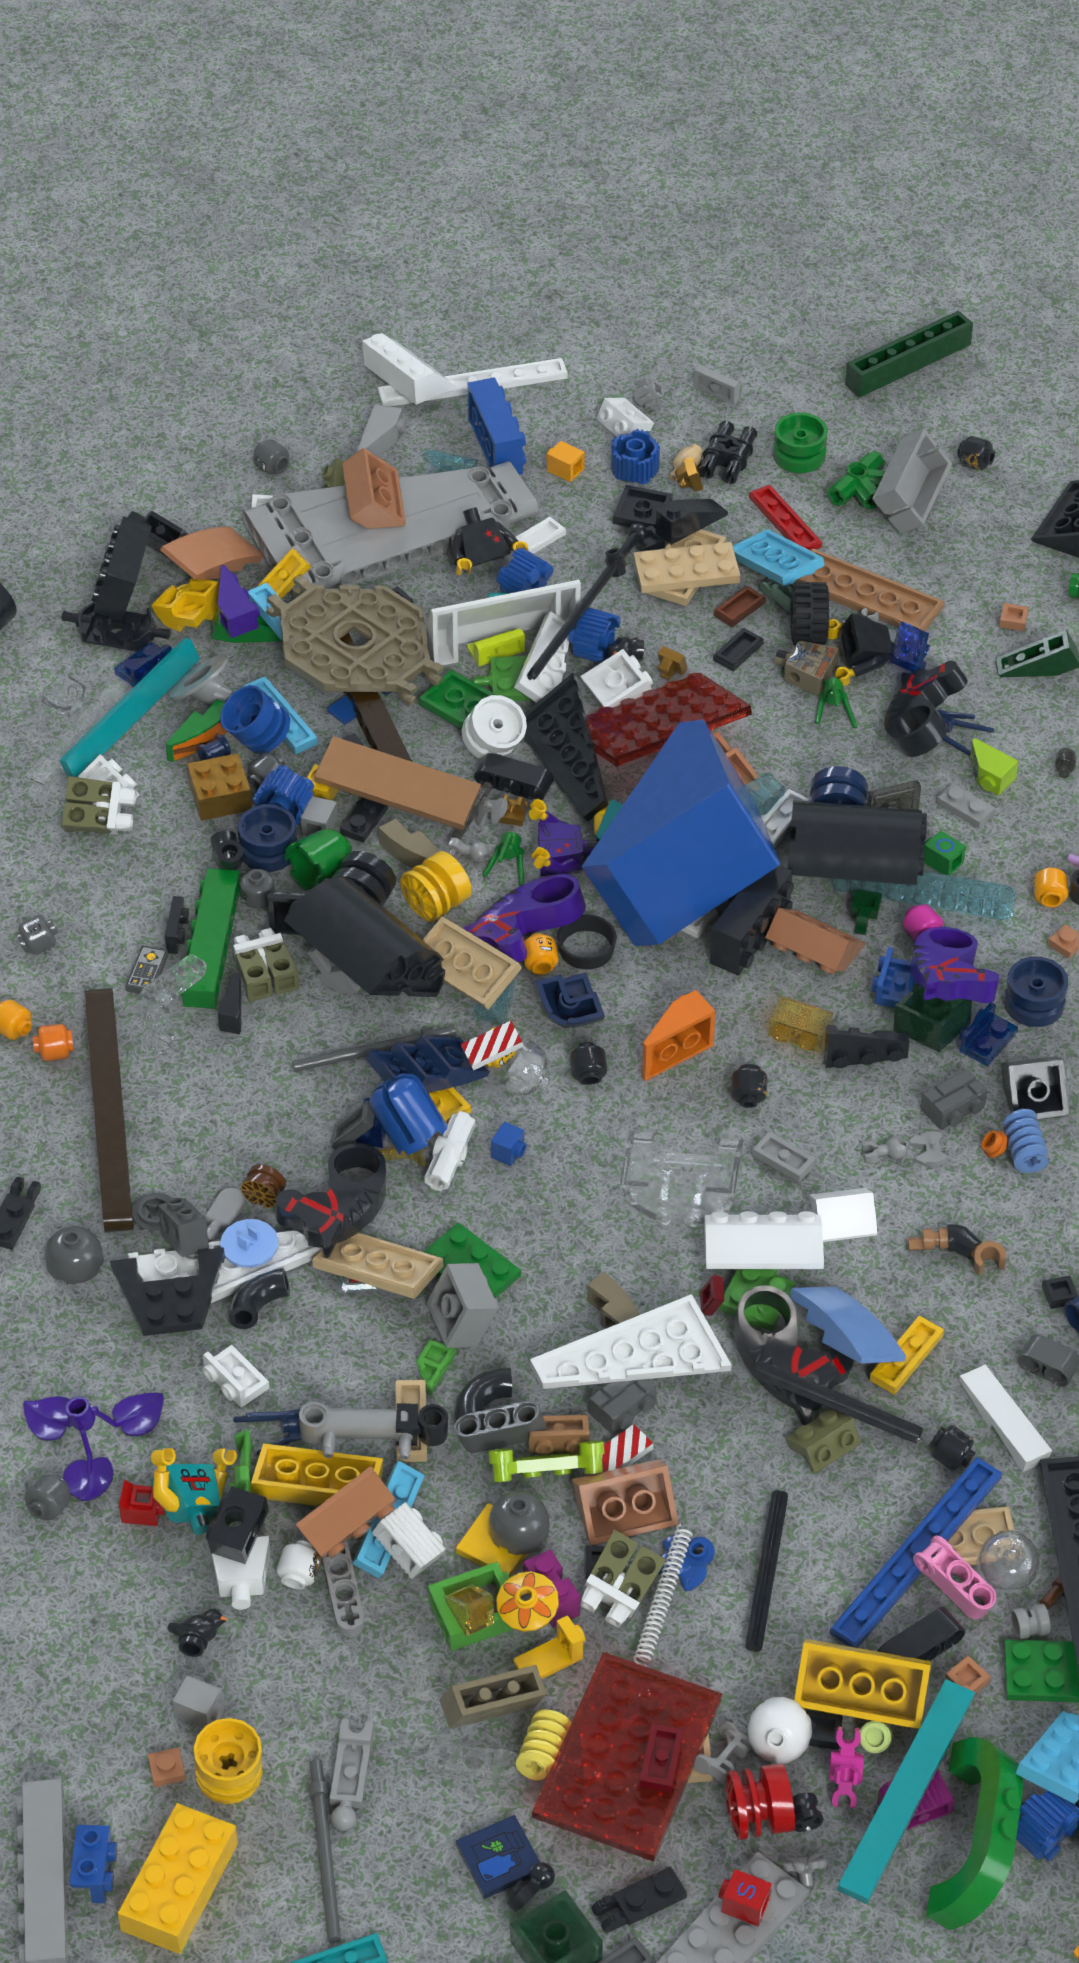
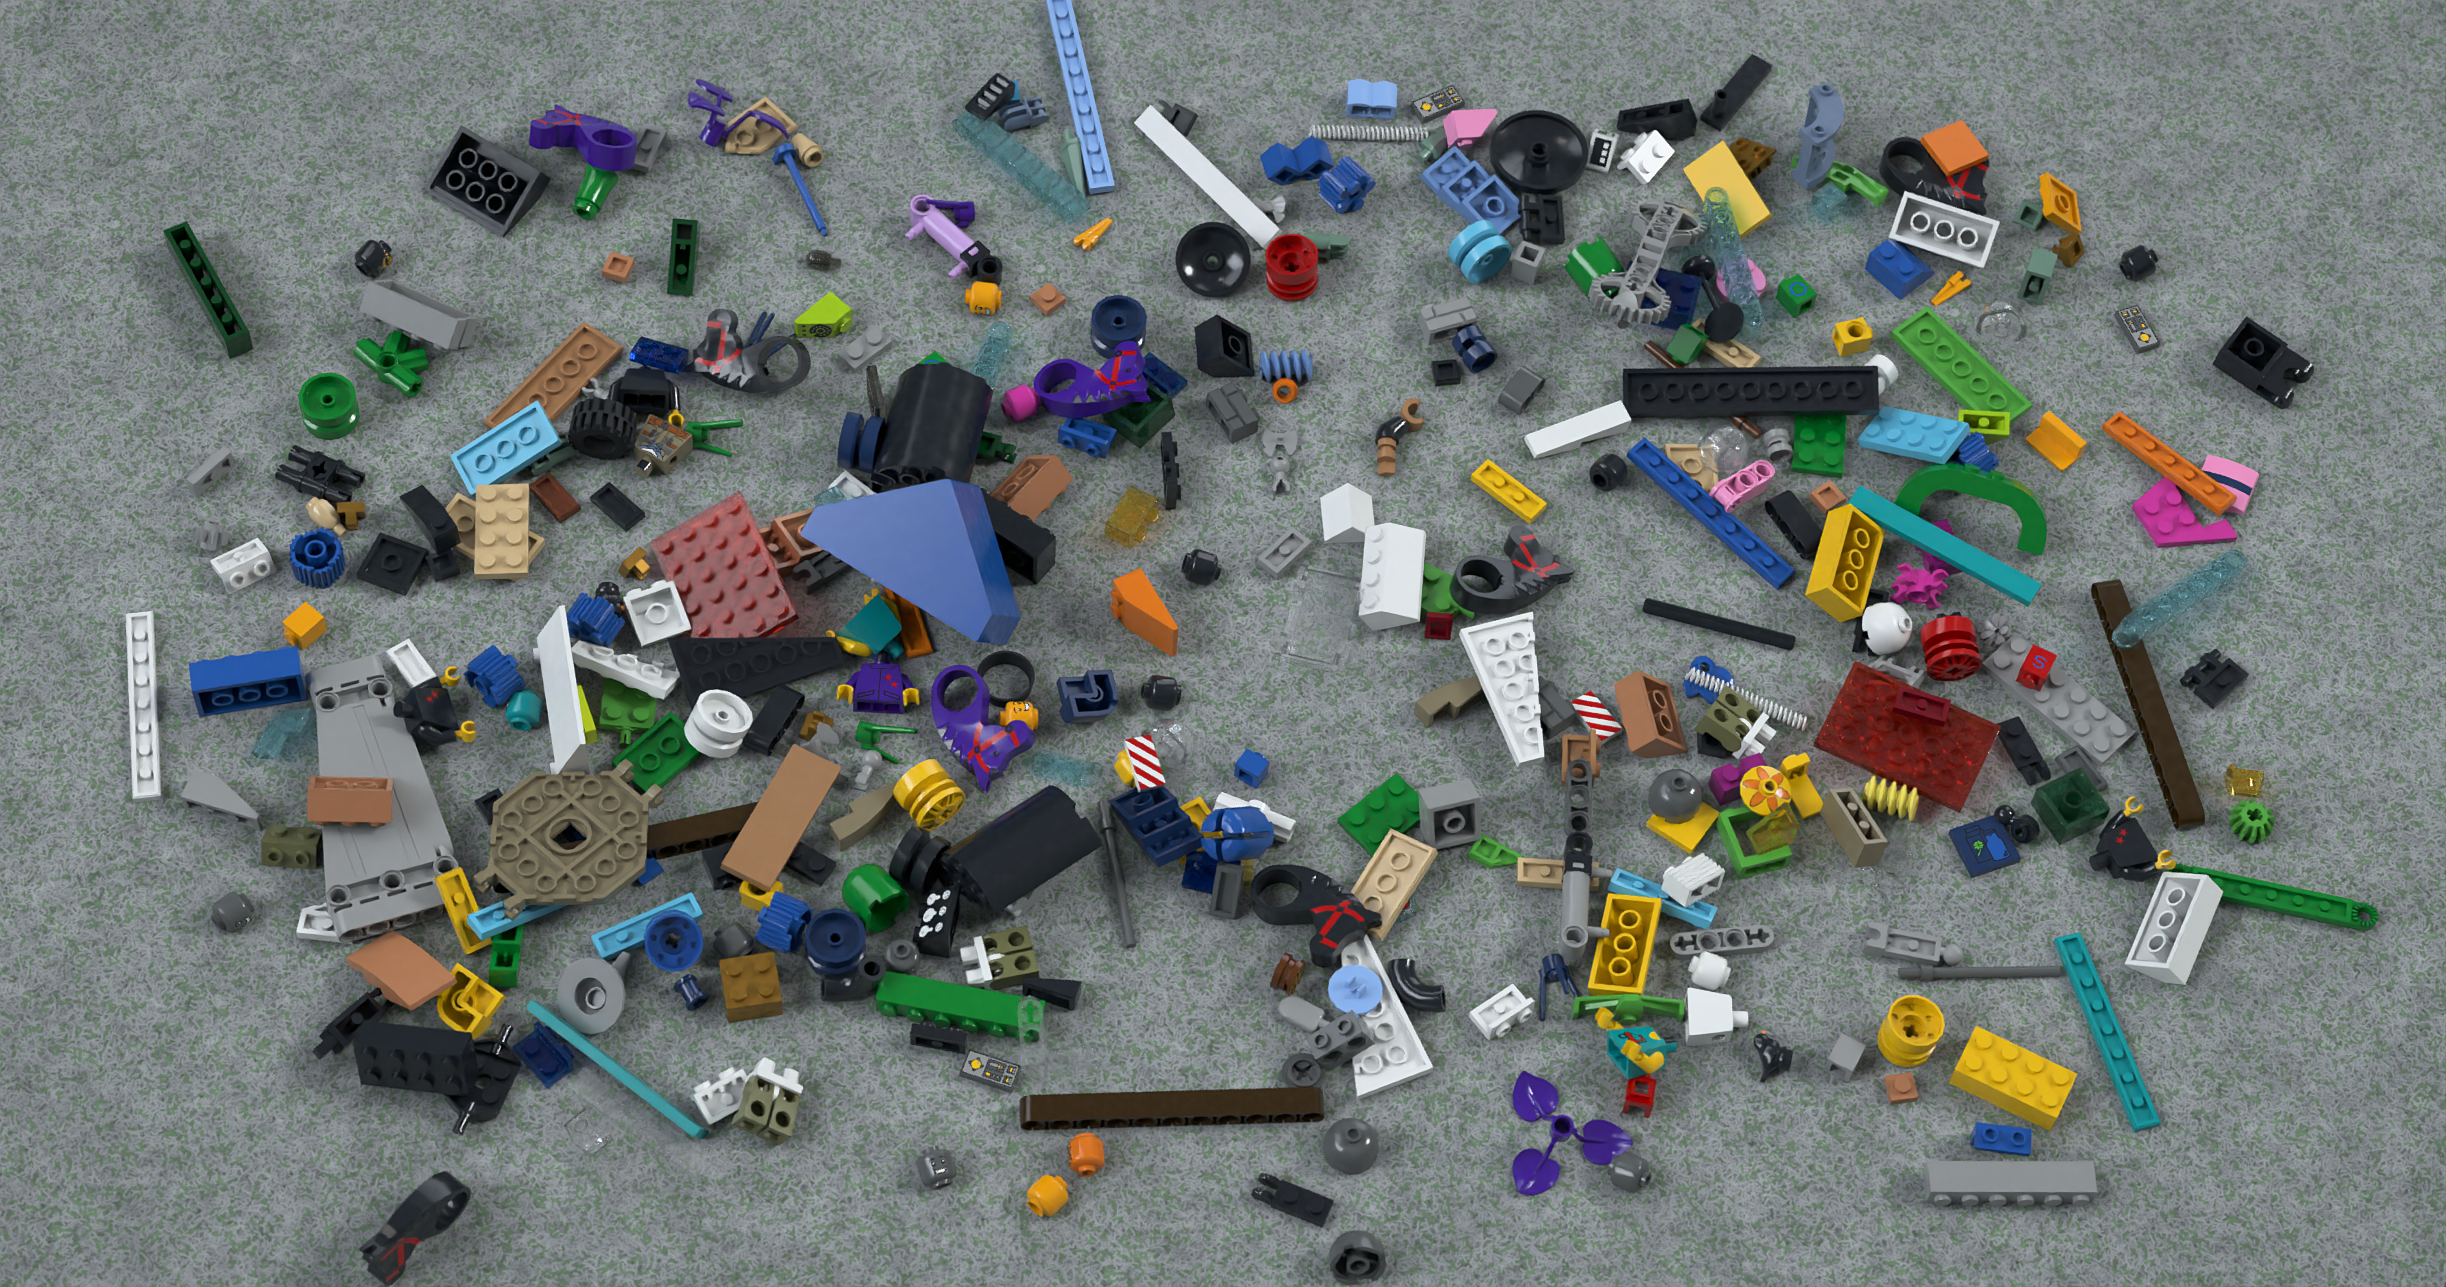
camera: 90 degrees left, 10 degrees up
black wing [110,1247,225,1336] -> none
green slope [166,699,228,762] -> none
black brick [206,1486,269,1564] -> none
dark purple slope [218,564,260,638] -> none
nougat slope [296,1466,397,1559] -> none
light grey brick [301,796,338,836] -> none
white slope [362,333,456,405] -> none
tan plate [423,916,522,1010] -> none
black cylinder [454,1368,512,1423] -> none
lime plate [488,1441,604,1482] -> none
black bar [527,523,647,680] -> none
red tile [749,485,822,551] -> none
black axle [752,1360,923,1443] -> none
olive bracket [786,1409,861,1473] -> none
medium blue slope [790,1287,906,1363] -> none
yellowish green tile [860,1721,893,1753] -> none

